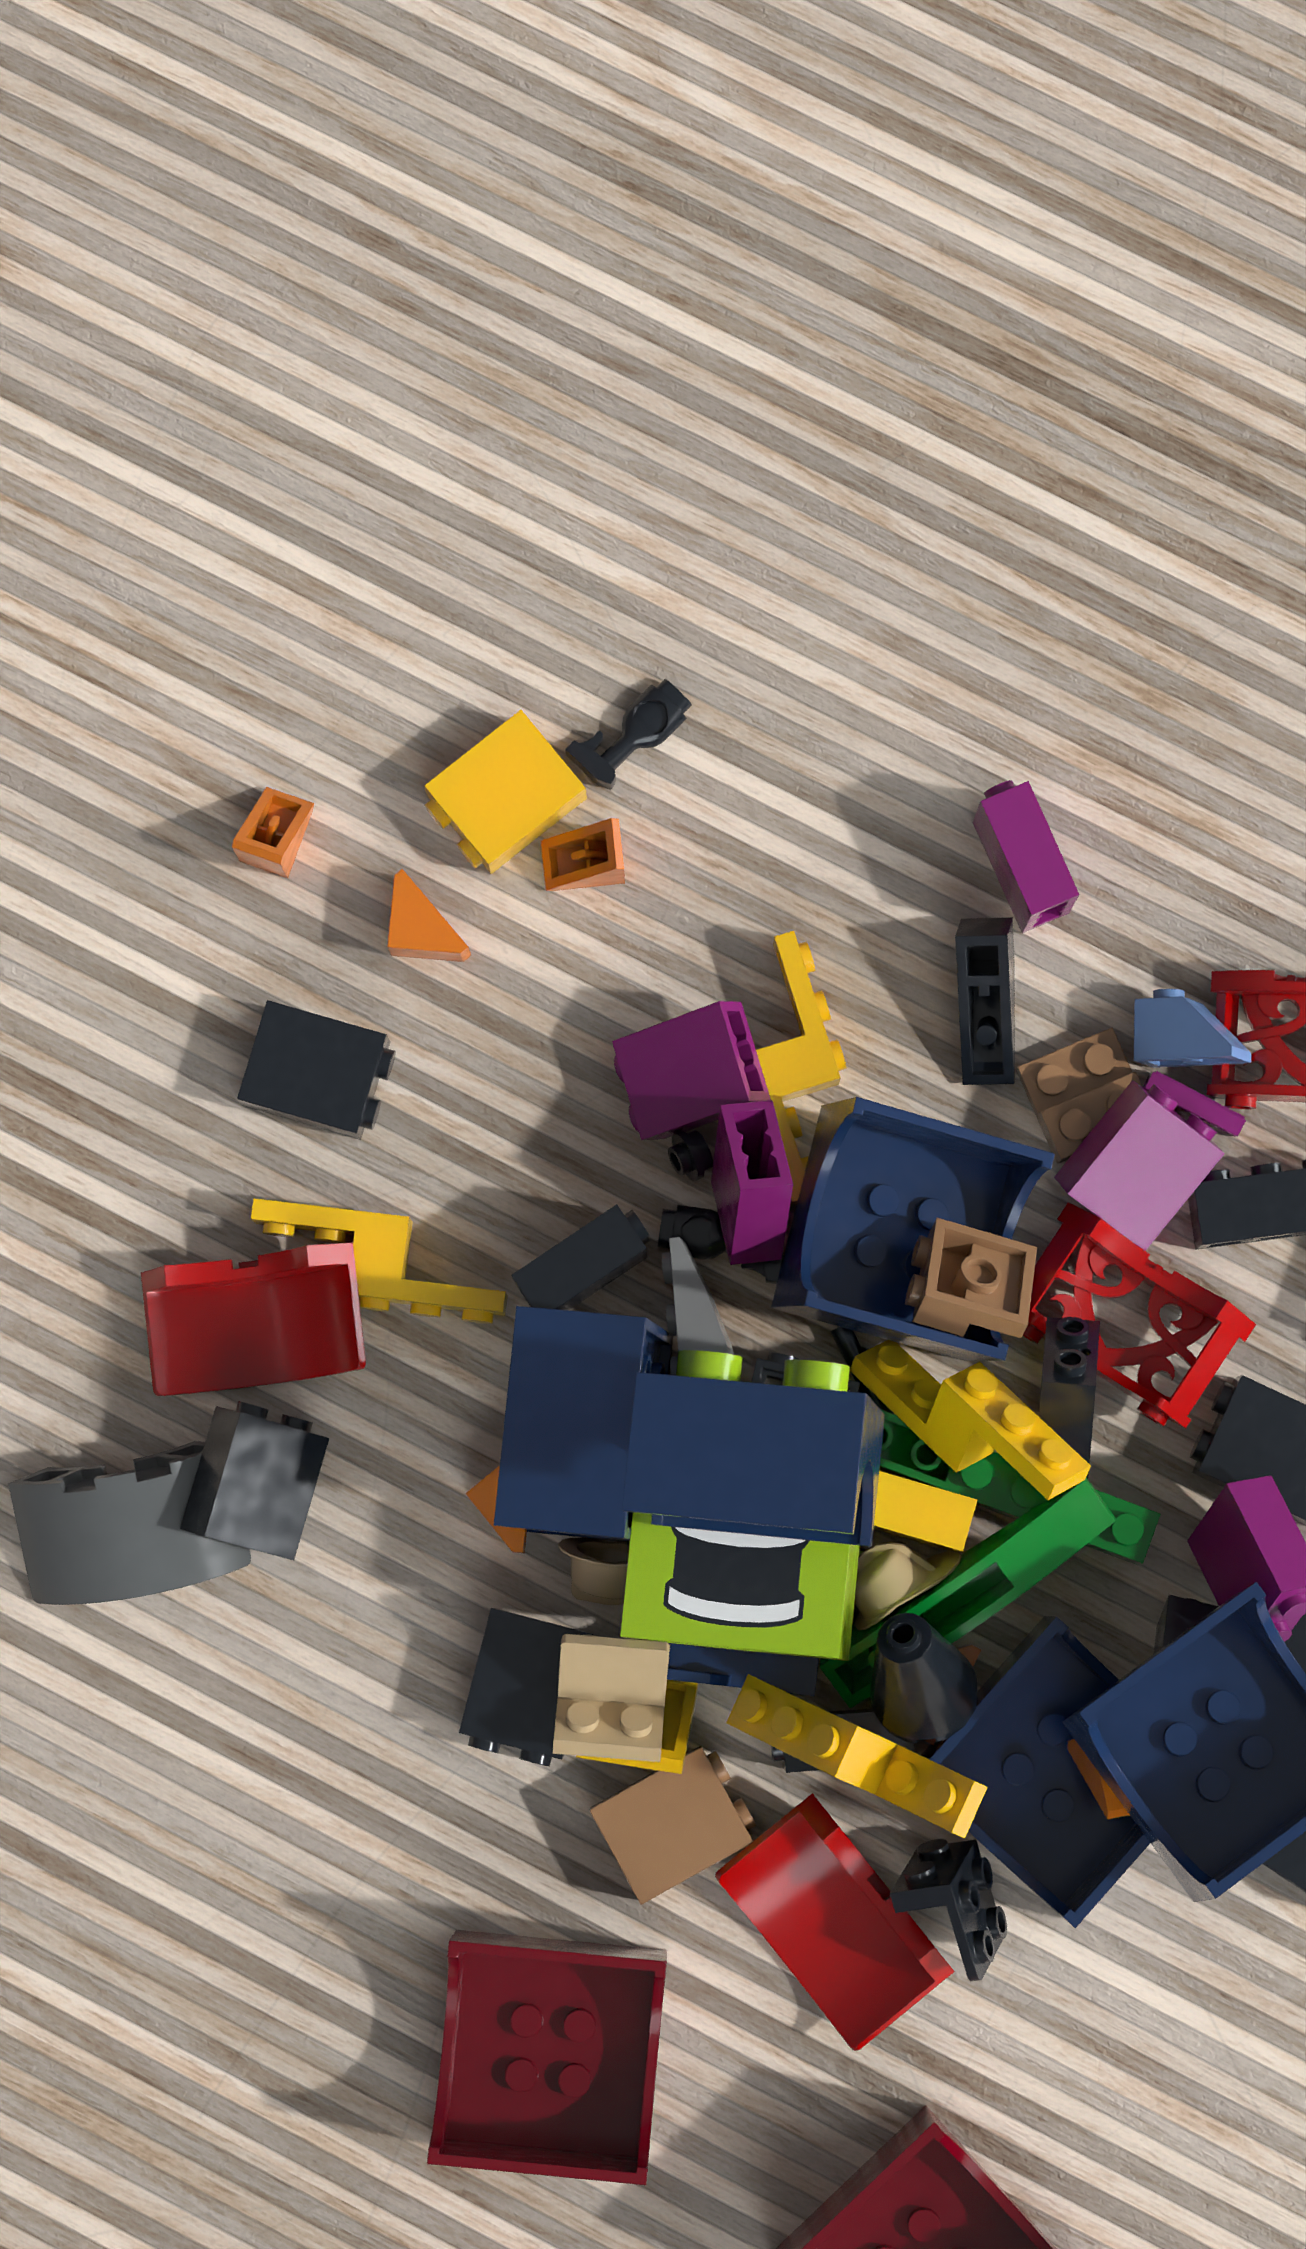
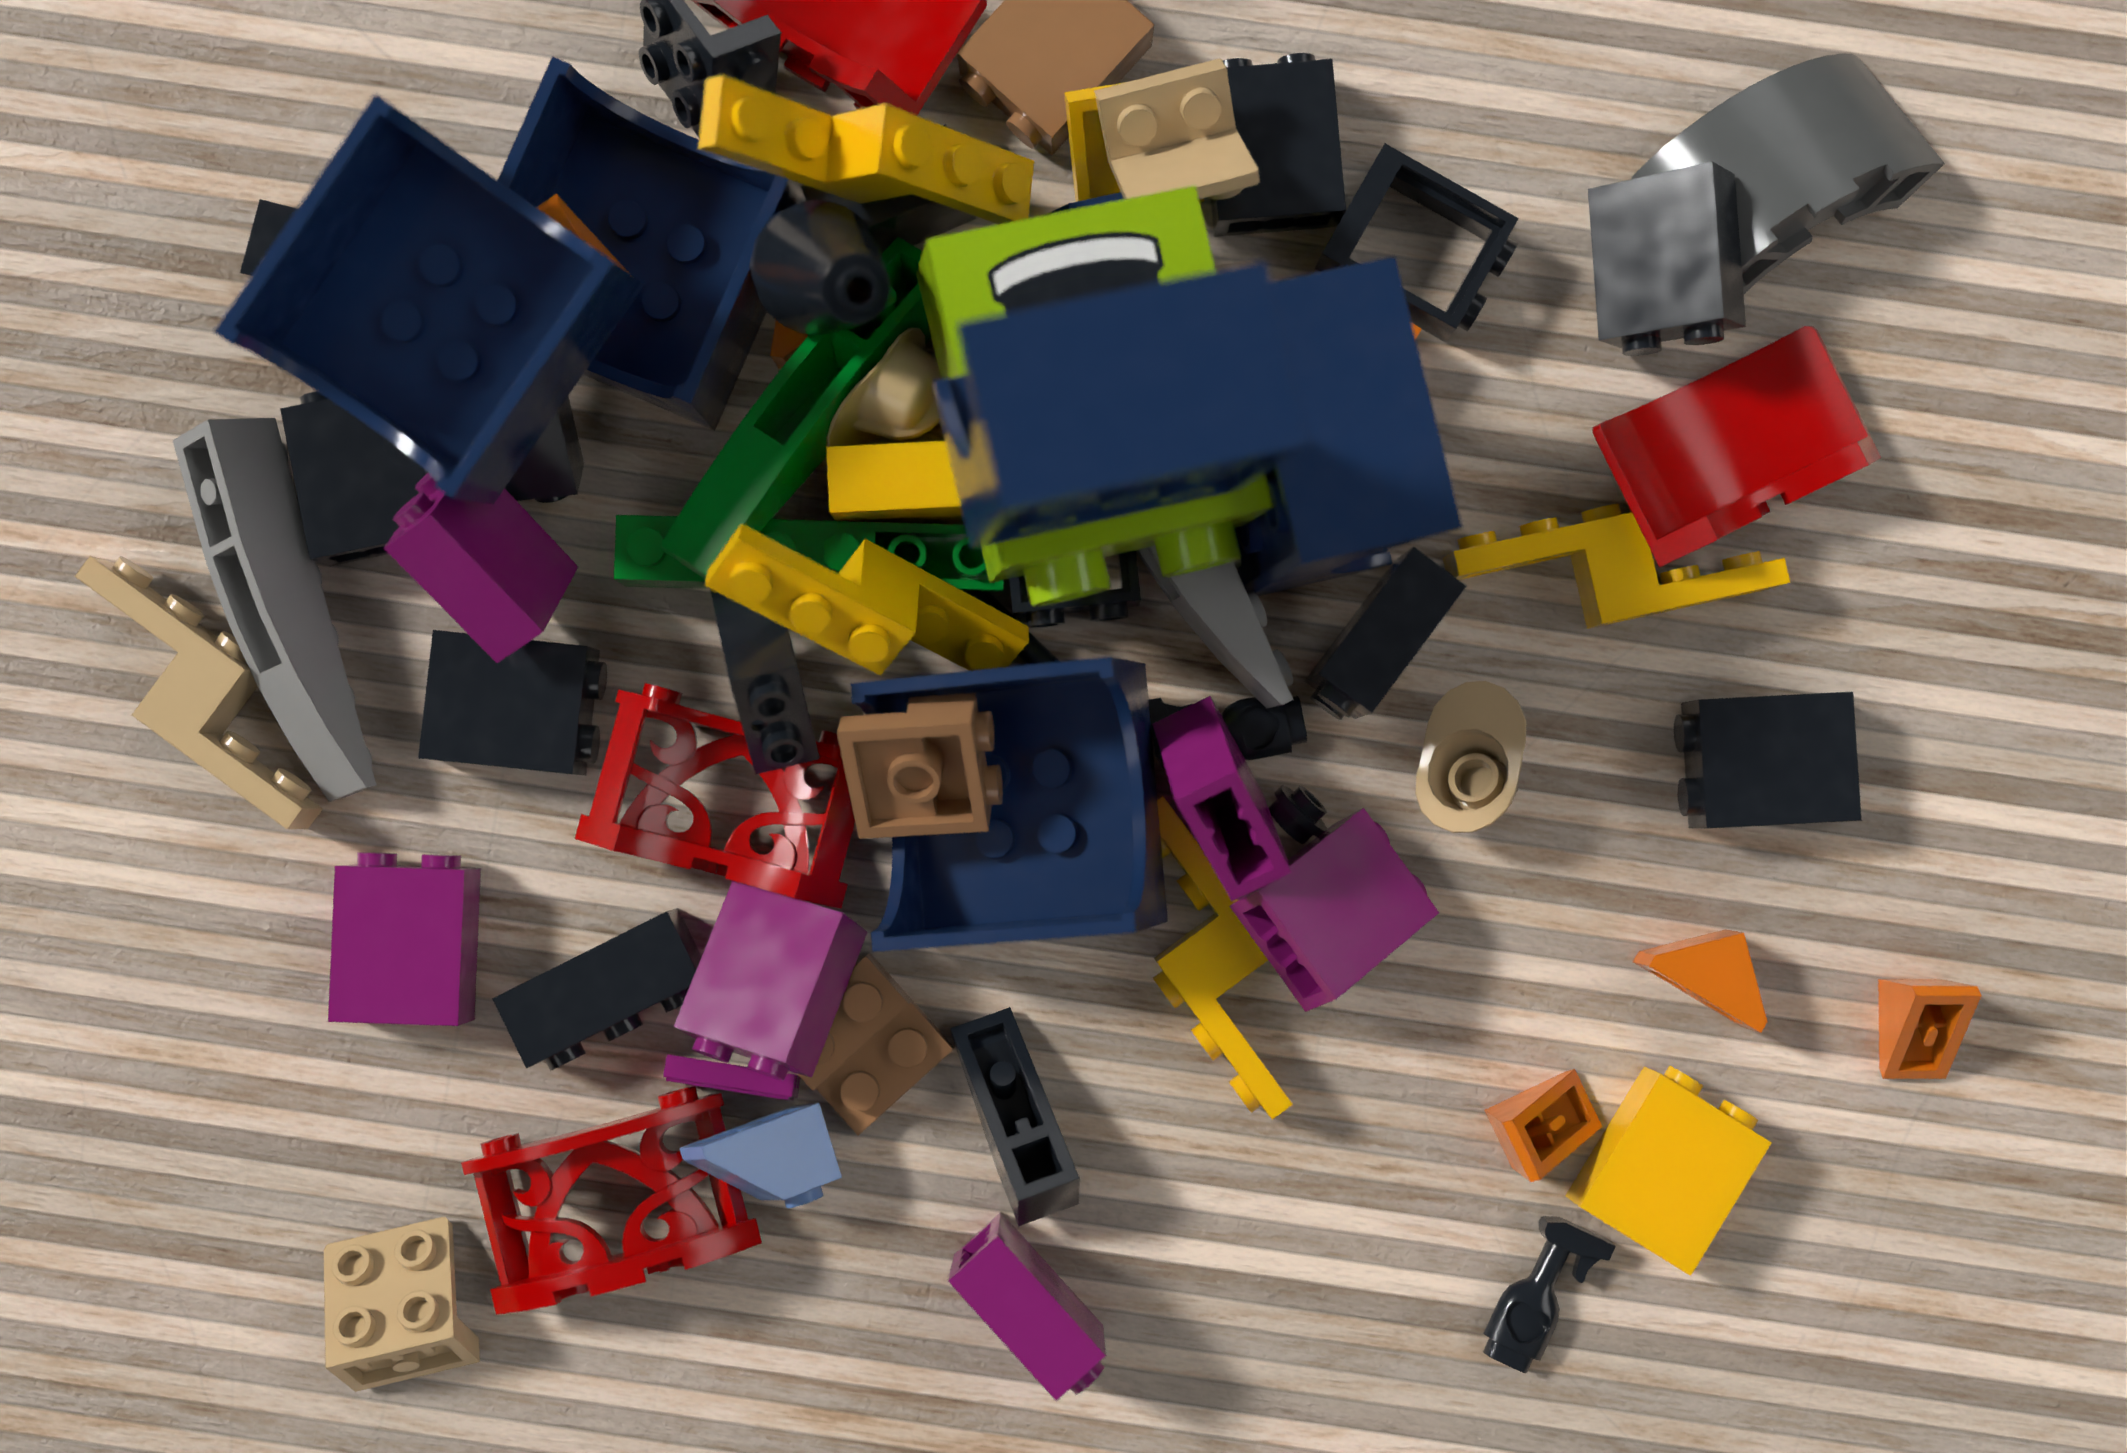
camera: 155 degrees right, 5 degrees up
none -> black window [1315,143,1519,342]
none -> tan piece [1415,681,1526,833]

